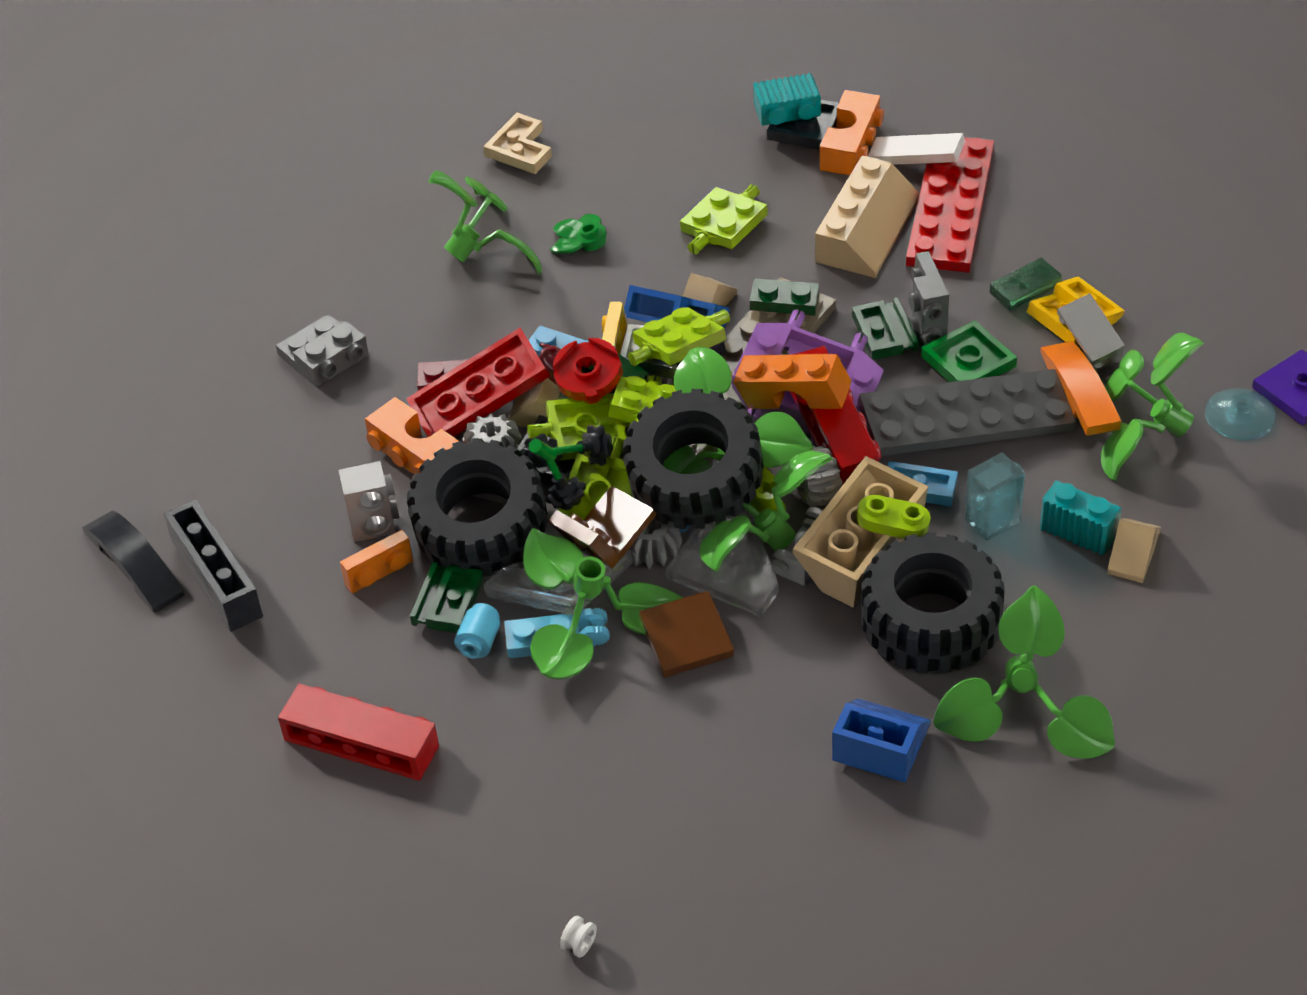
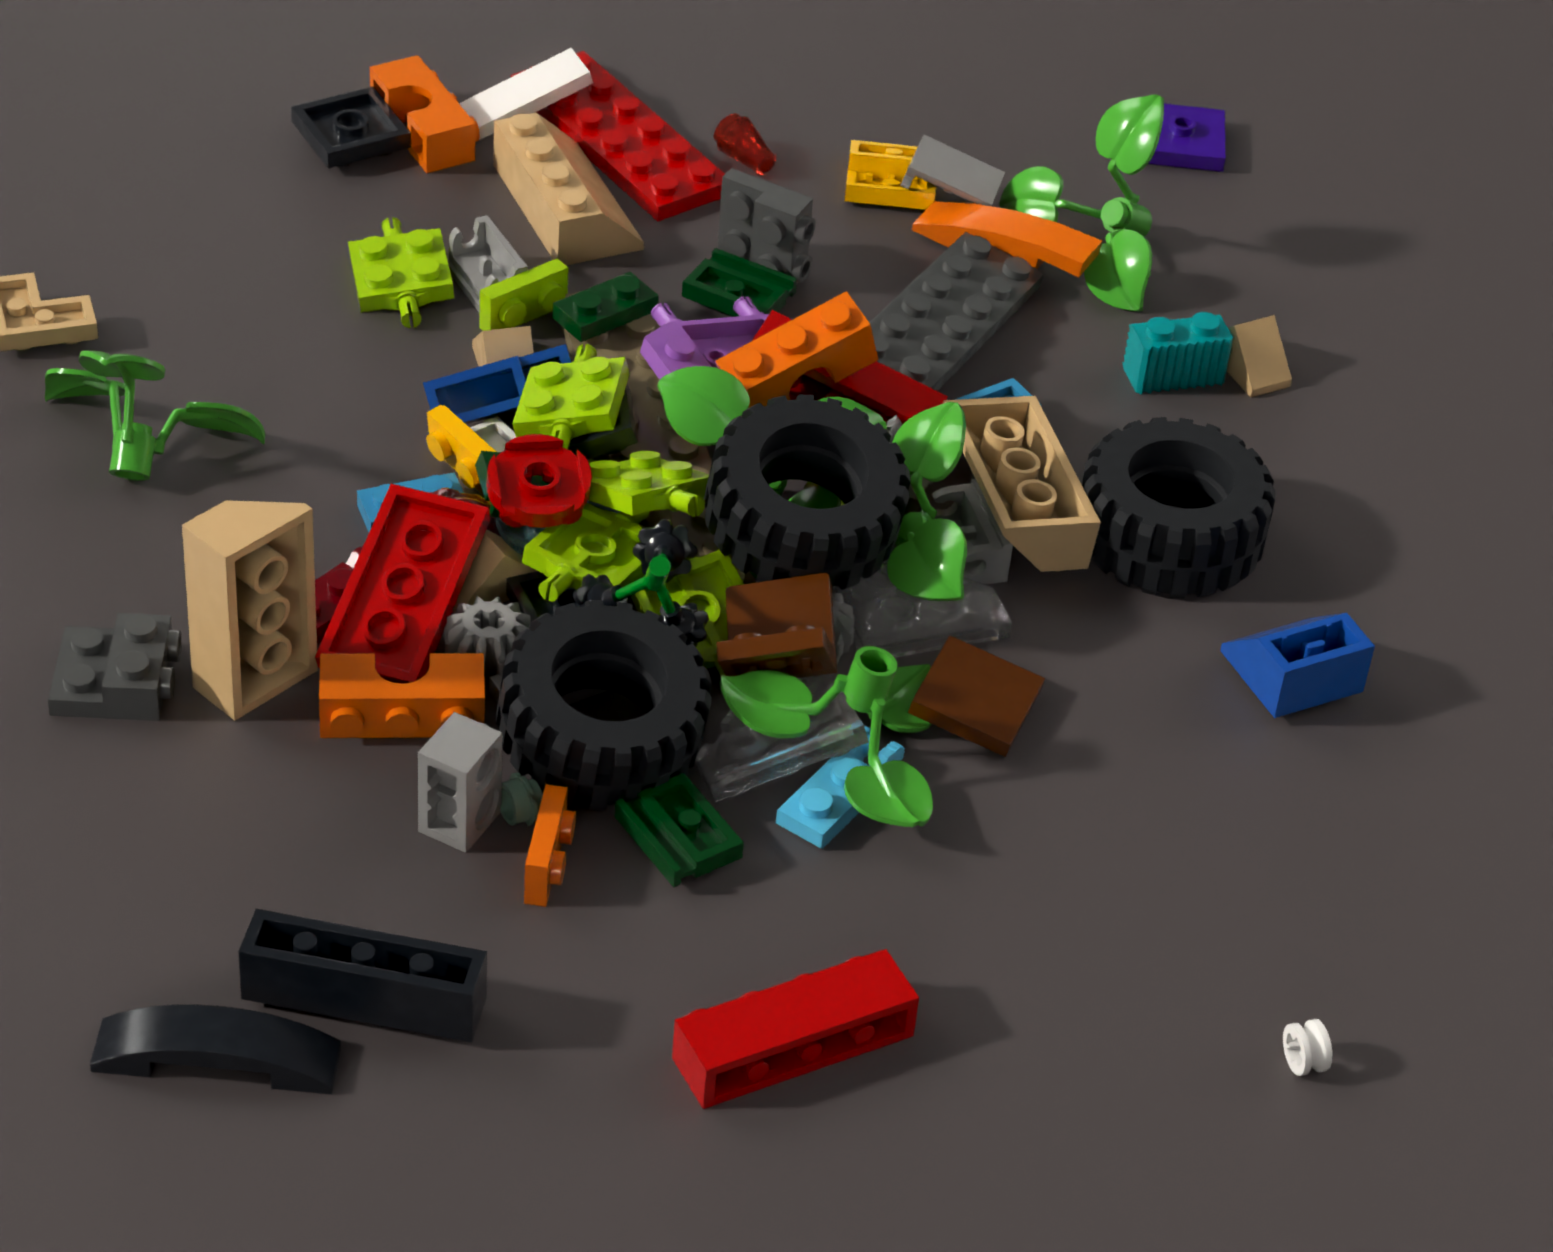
camera: 55 degrees left, 5 degrees down
medium azure brick [454,603,500,659] -> none
green plate [550,214,607,254] -> none
teal brick [753,72,821,126] -> none
lime plate [857,495,931,539] -> none
green plate [922,320,1017,382] -> none
bright green plant [933,585,1115,759] -> none
clear light blue brick [965,452,1025,541] -> none
clear green plate [989,257,1062,311] -> none
clear light blue dish [1205,388,1276,440] -> none
none -> tan slope [182,500,318,721]
none -> light grey hinge [447,215,528,314]
none -> lime plate [479,258,568,331]
none -> sand green plate [500,772,543,826]
none -> clear red cone [713,113,777,176]

